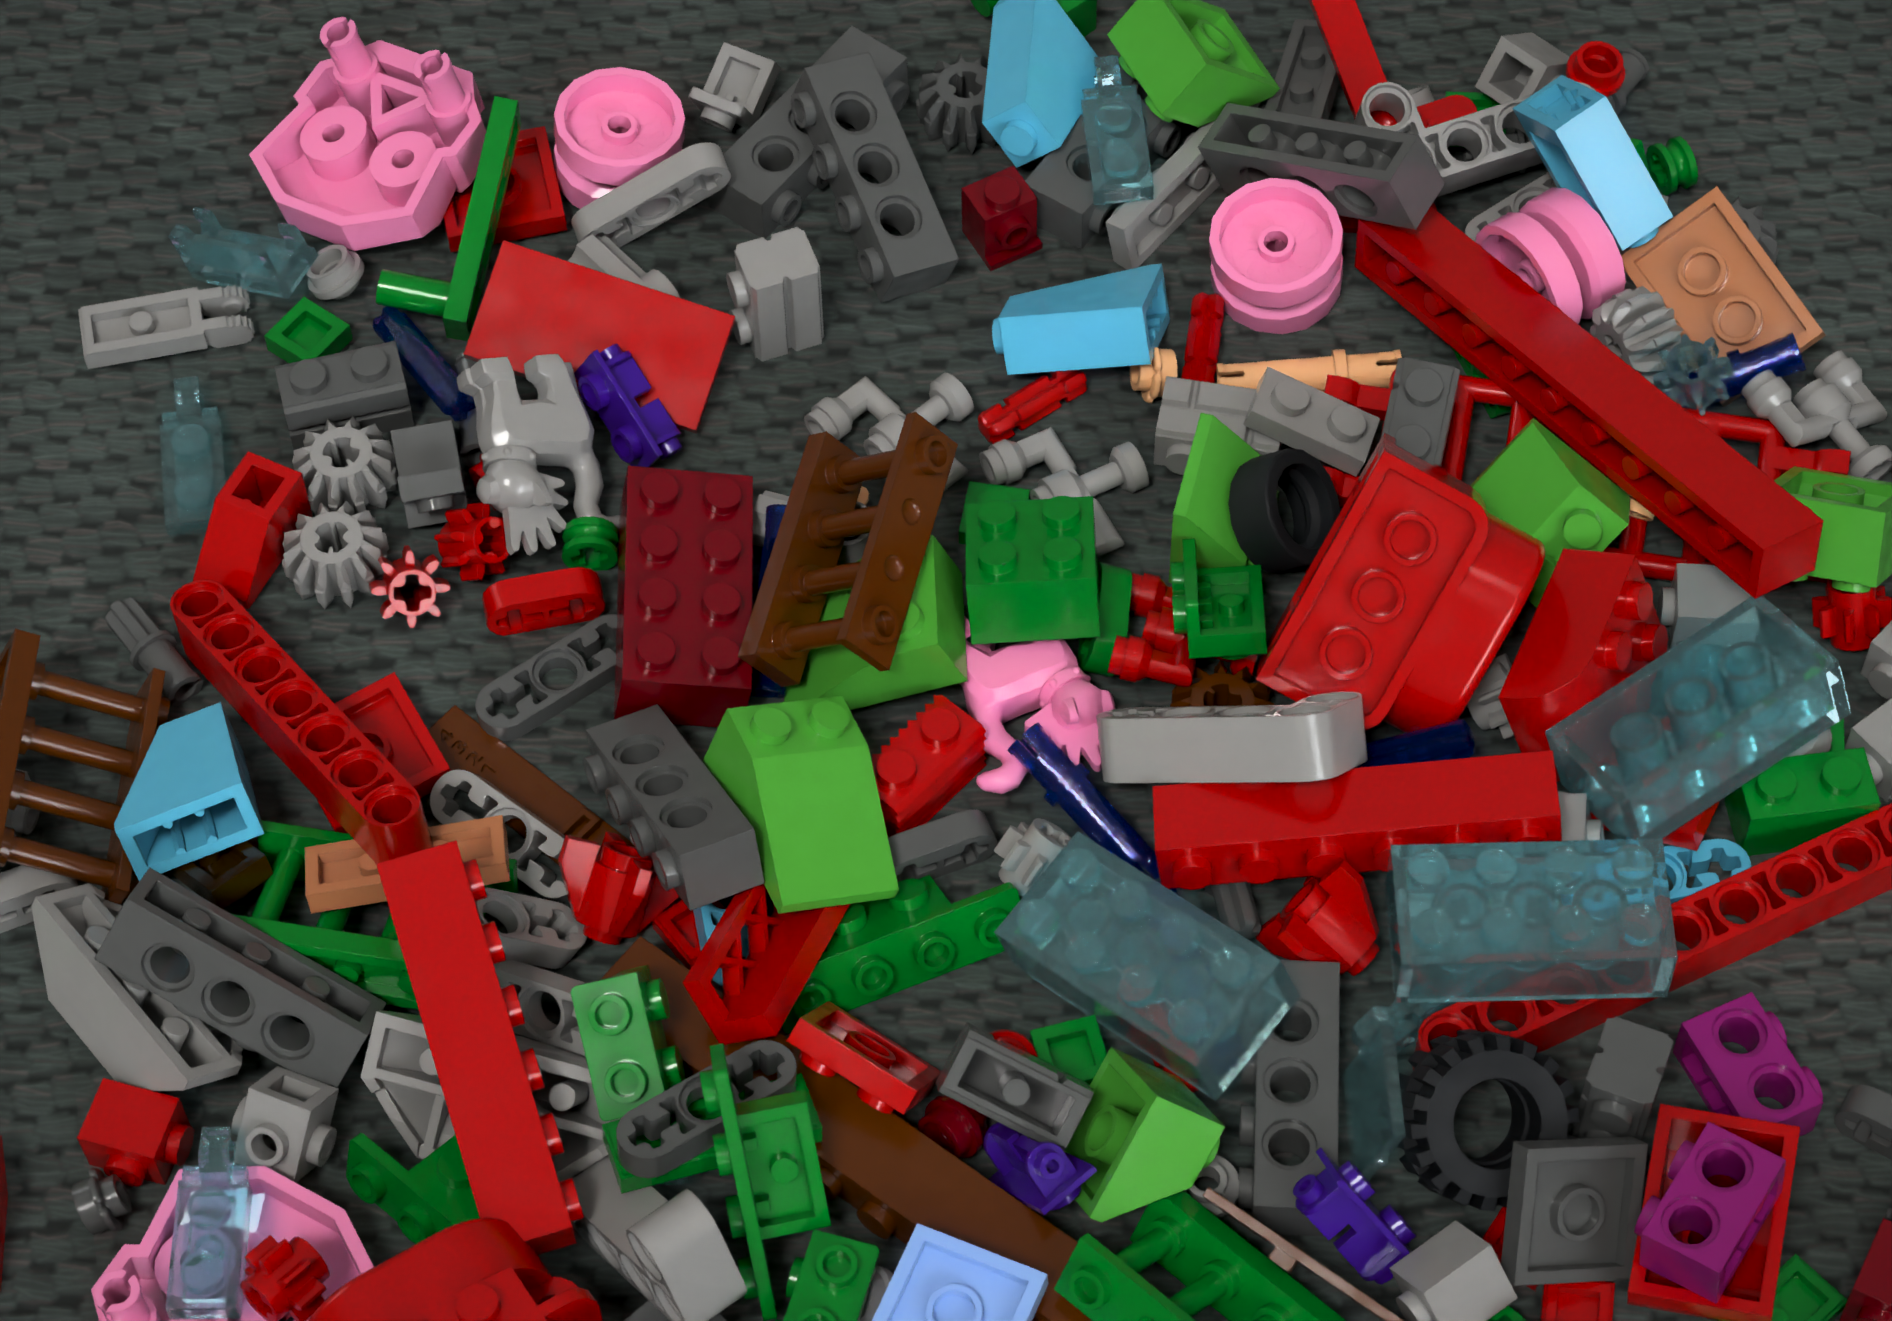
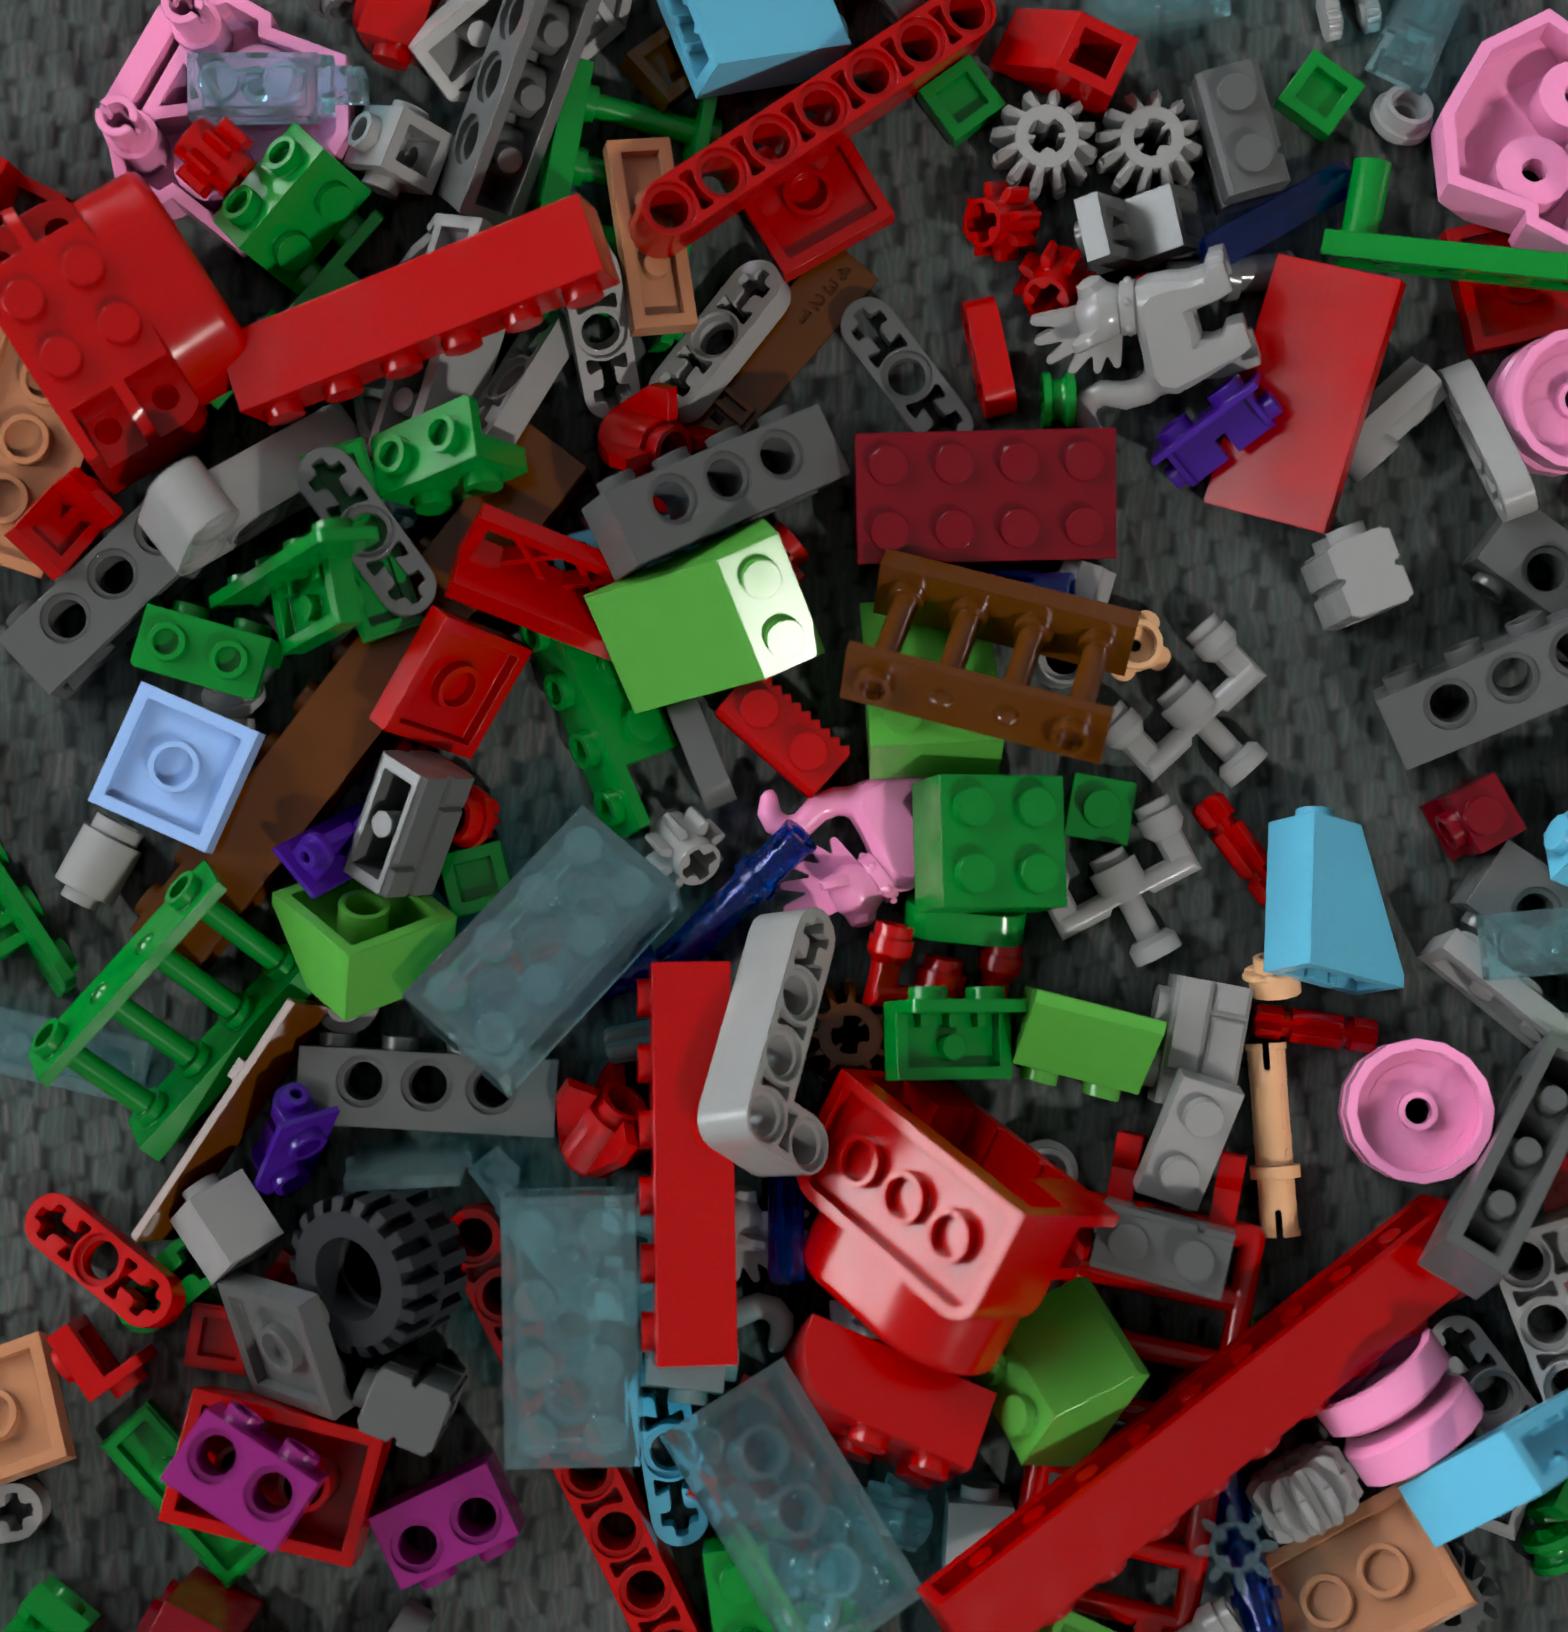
camera: 90 degrees right, 30 degrees up
black tyre [1228,449,1340,574] -> none
none -> green bracket [212,123,372,288]
none -> green plate [917,54,1006,149]

